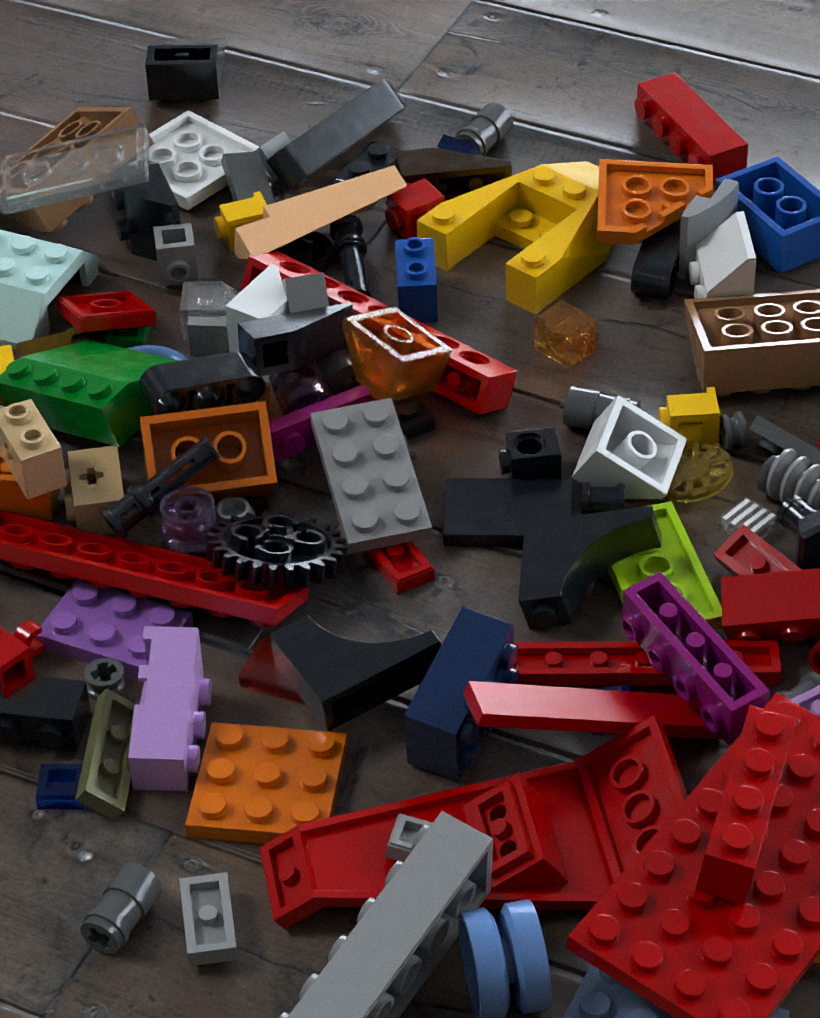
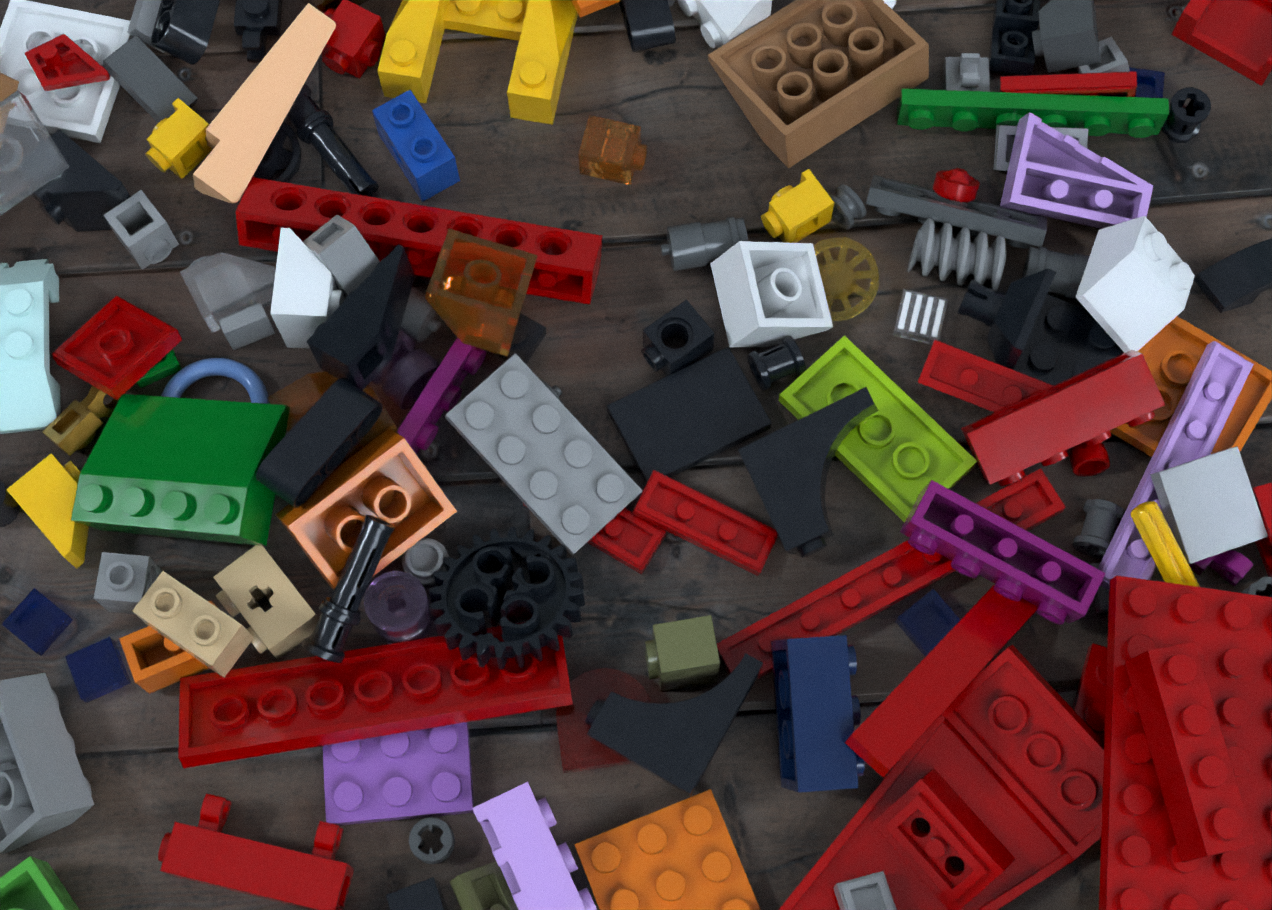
camera: 30 degrees left, 30 degrees up
none -> red piece [24,34,110,91]
none -> red tile [632,470,778,576]
none -> olive brick [645,615,720,692]

